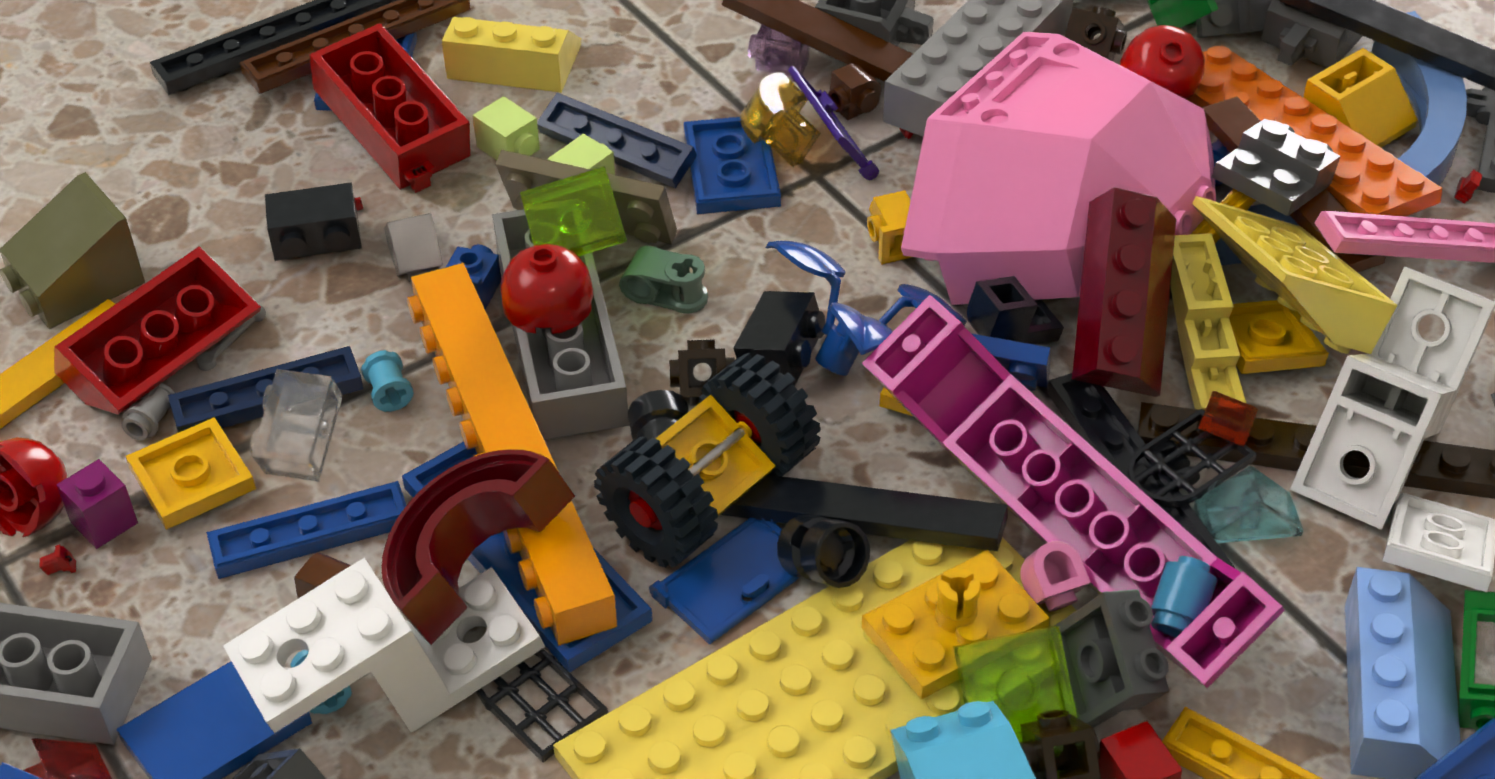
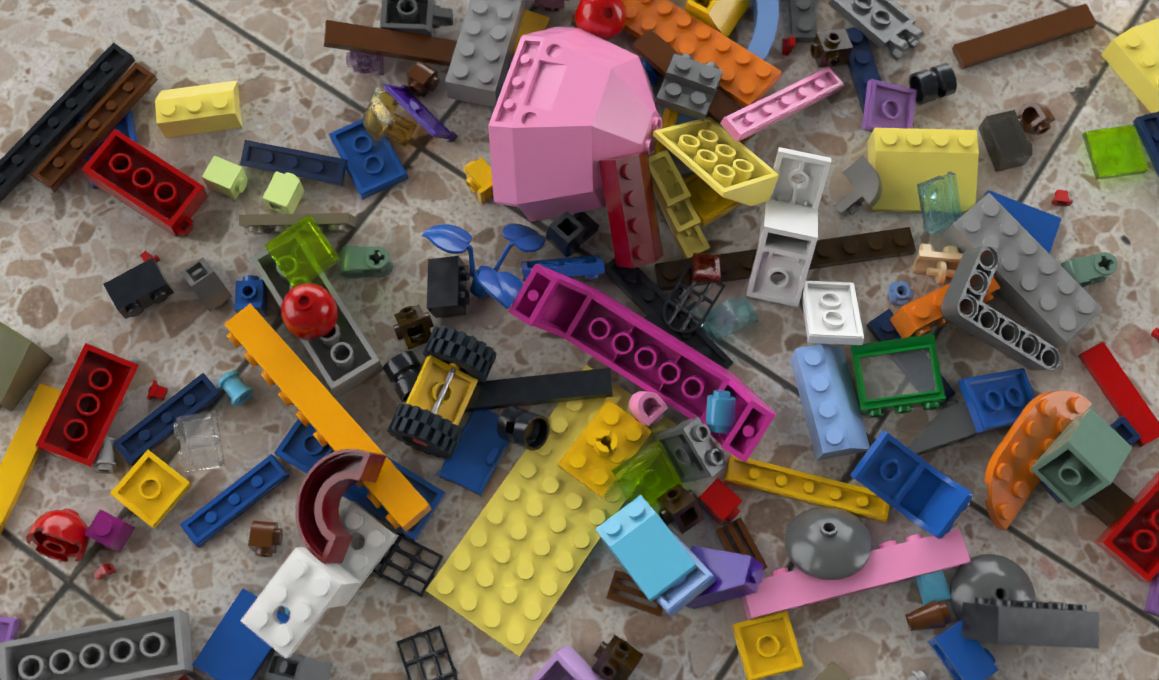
camera: 25 degrees left, 25 degrees up
none -> red piece [147,380,168,401]

